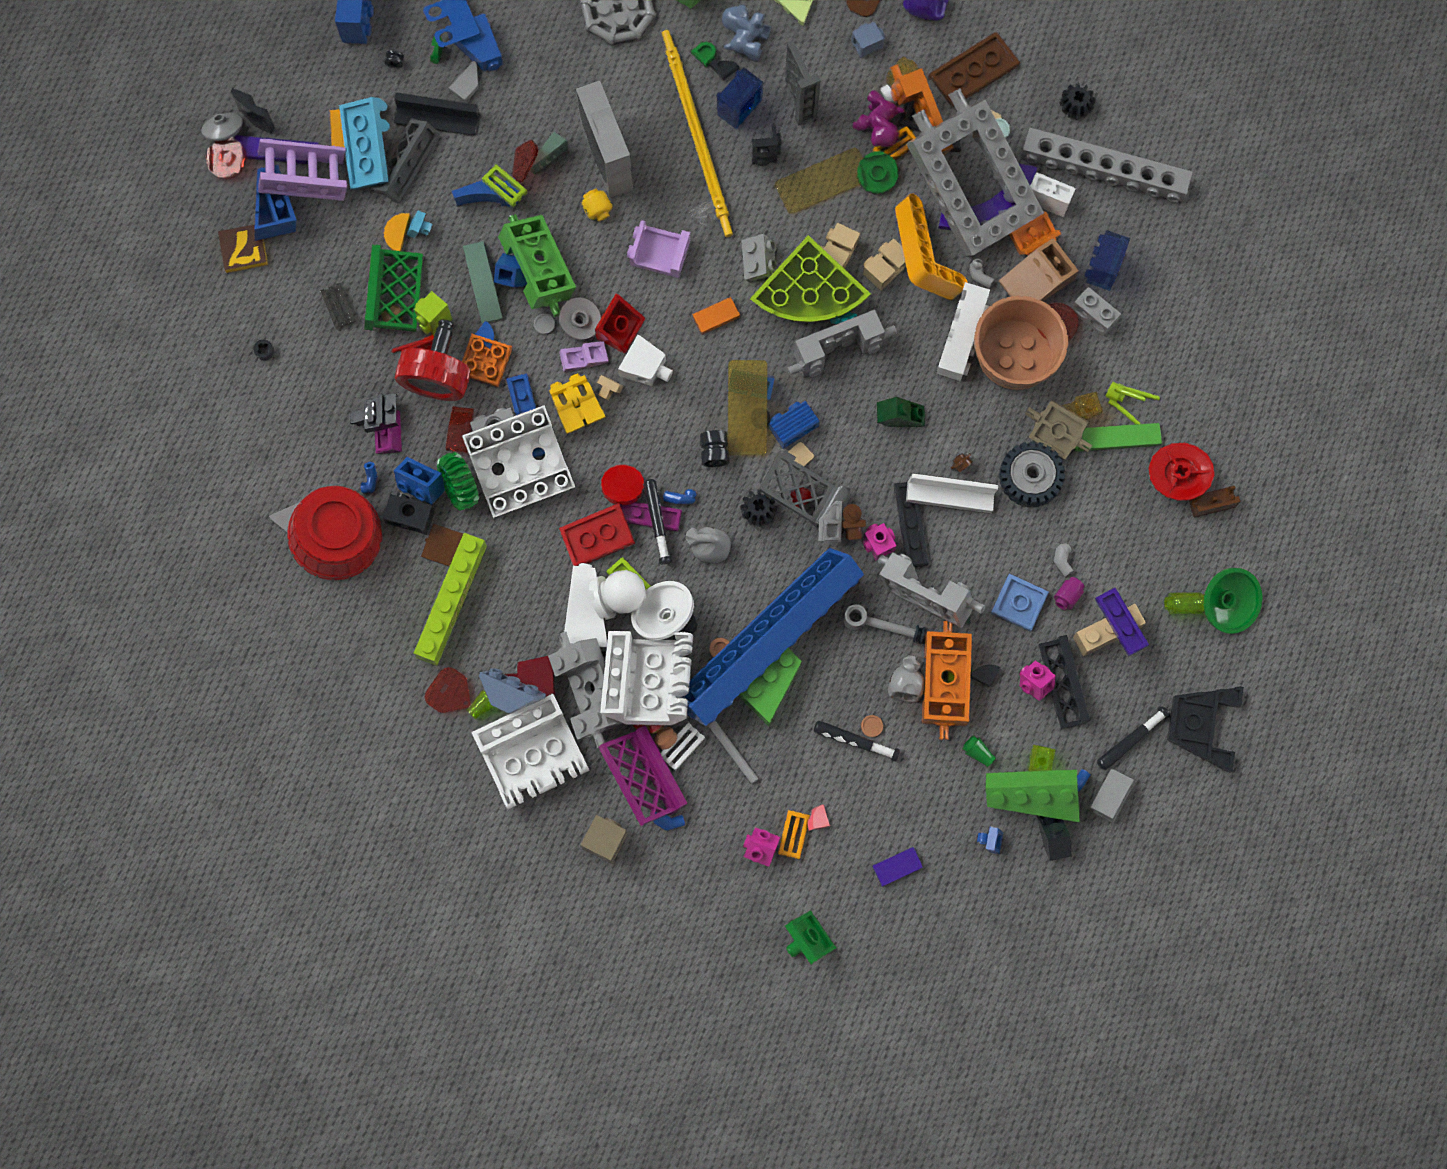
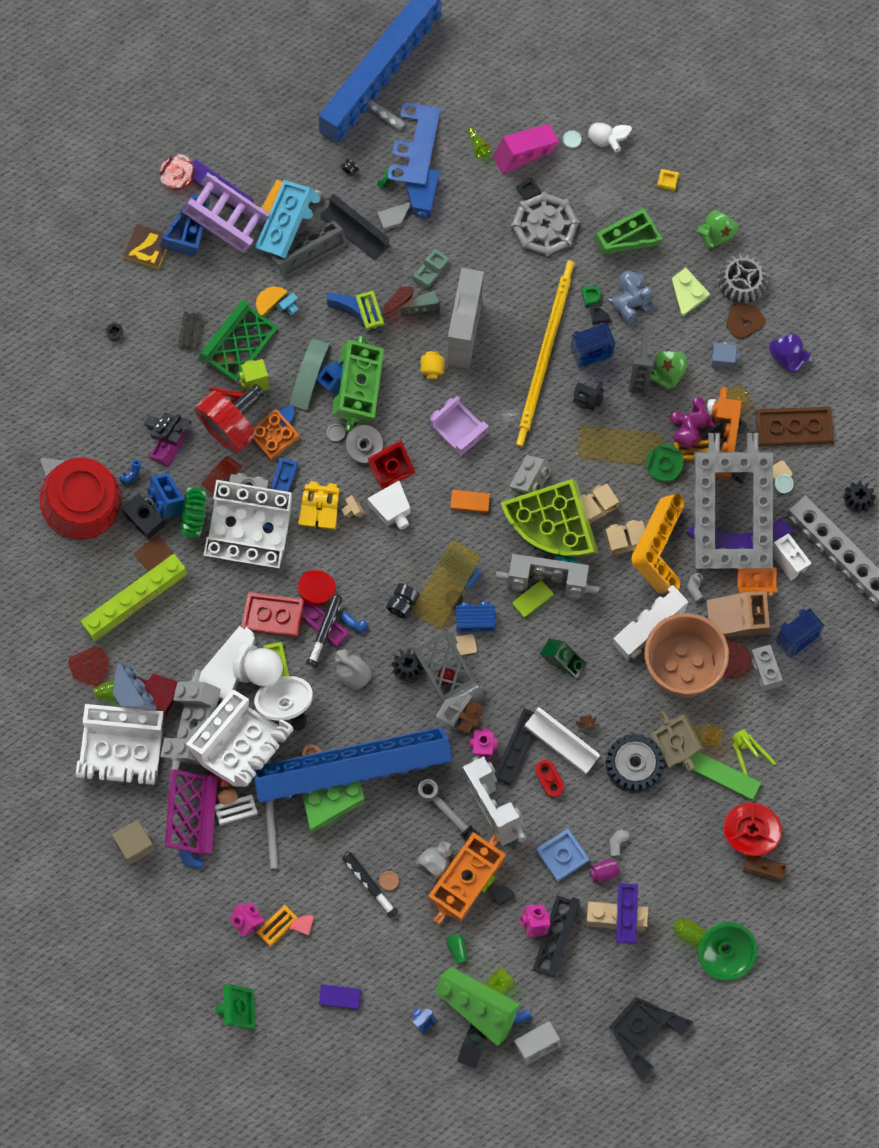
camera: 30 degrees right, 5 degrees down
light grey dish [202,113,243,141] -> none
black slope [230,88,275,134] -> none
lavender slope [559,341,608,372] -> none
black piece [1097,706,1170,770] -> none
none -> sand green slope [412,249,450,289]
none -> lime tile [512,580,554,618]
none -> red plate [535,760,564,798]
none -> bright green piece [649,351,688,390]

